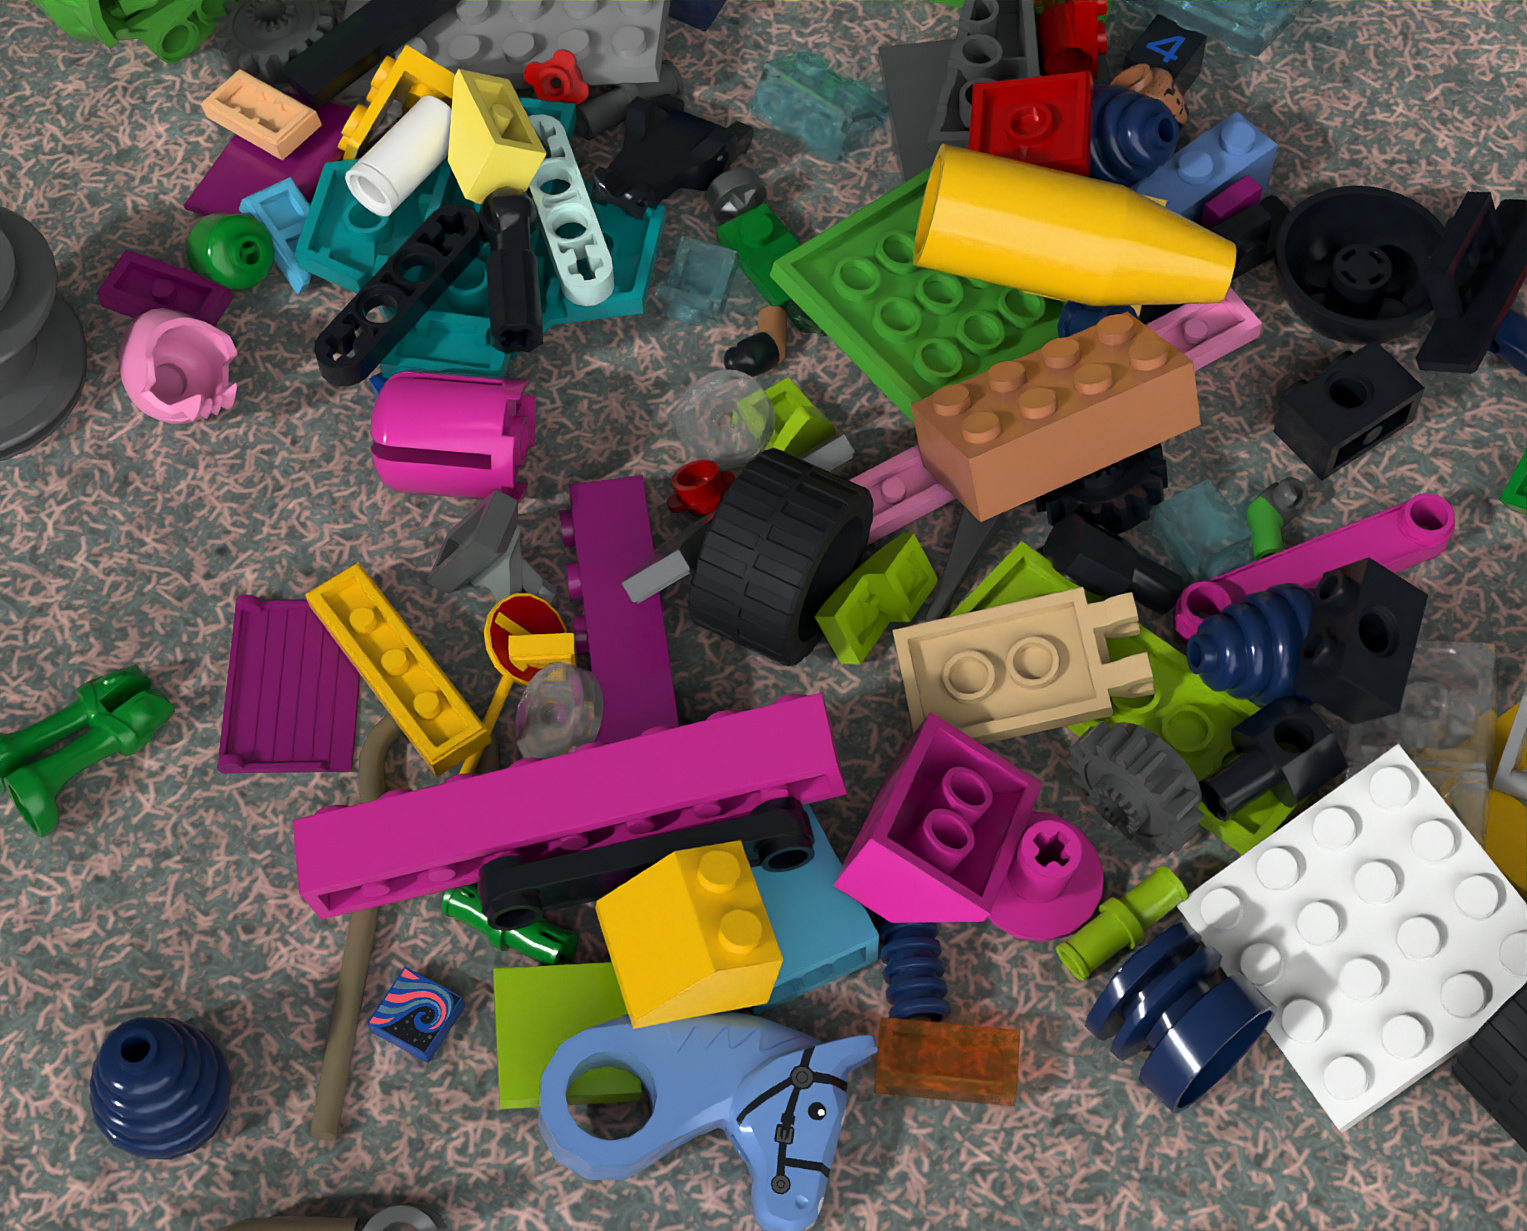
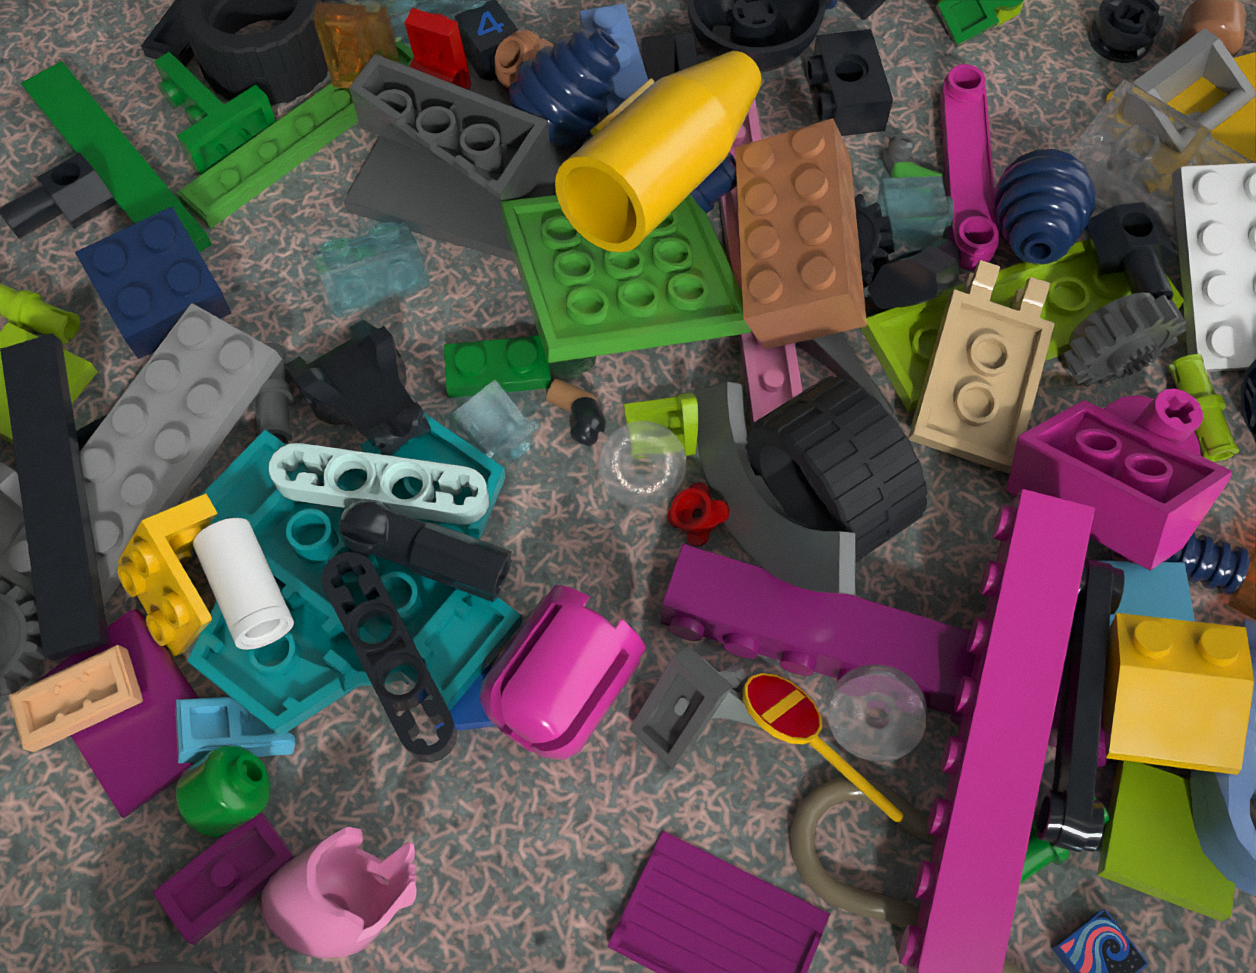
camera: 65 degrees left, 5 degrees up
yellow tile [304,562,492,777] -> none
light yellow slope [448,69,547,204] -> none
yellow tile [508,633,577,682] -> none
red plate [524,49,589,104] -> none
flat silver tile [706,167,767,220] -> none
red tile [968,71,1094,177] -> none
magenta tile [1201,175,1263,229] -> none
black brick [1293,557,1428,725] -> none

